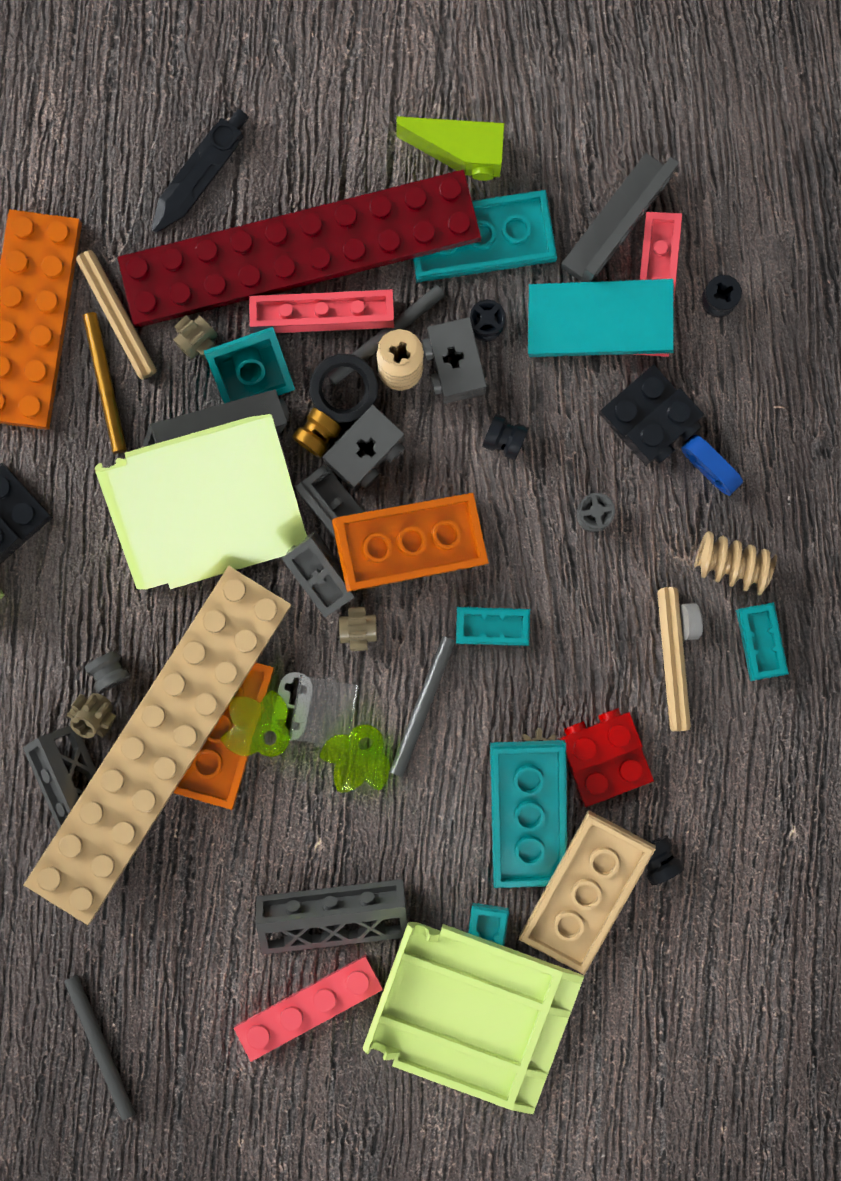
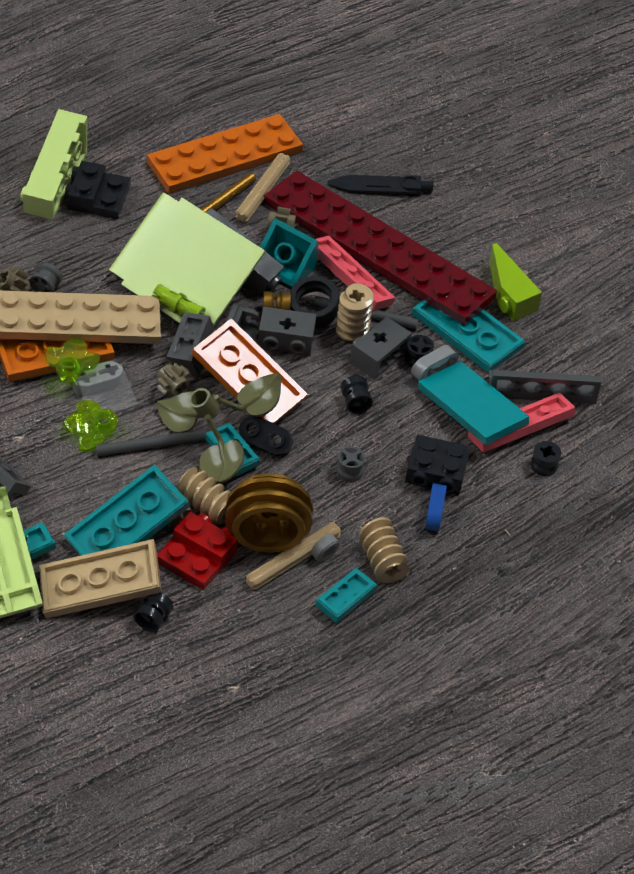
camera: 50 degrees right, 35 degrees down
none -> lime pin [152,284,206,315]
none -> olive plant [157,373,282,483]
none -> tan piece [176,467,230,525]
none -> pearl gold wheel [225,473,313,553]
none -> black plate [239,415,293,456]
none -> light grey beam [411,345,459,381]

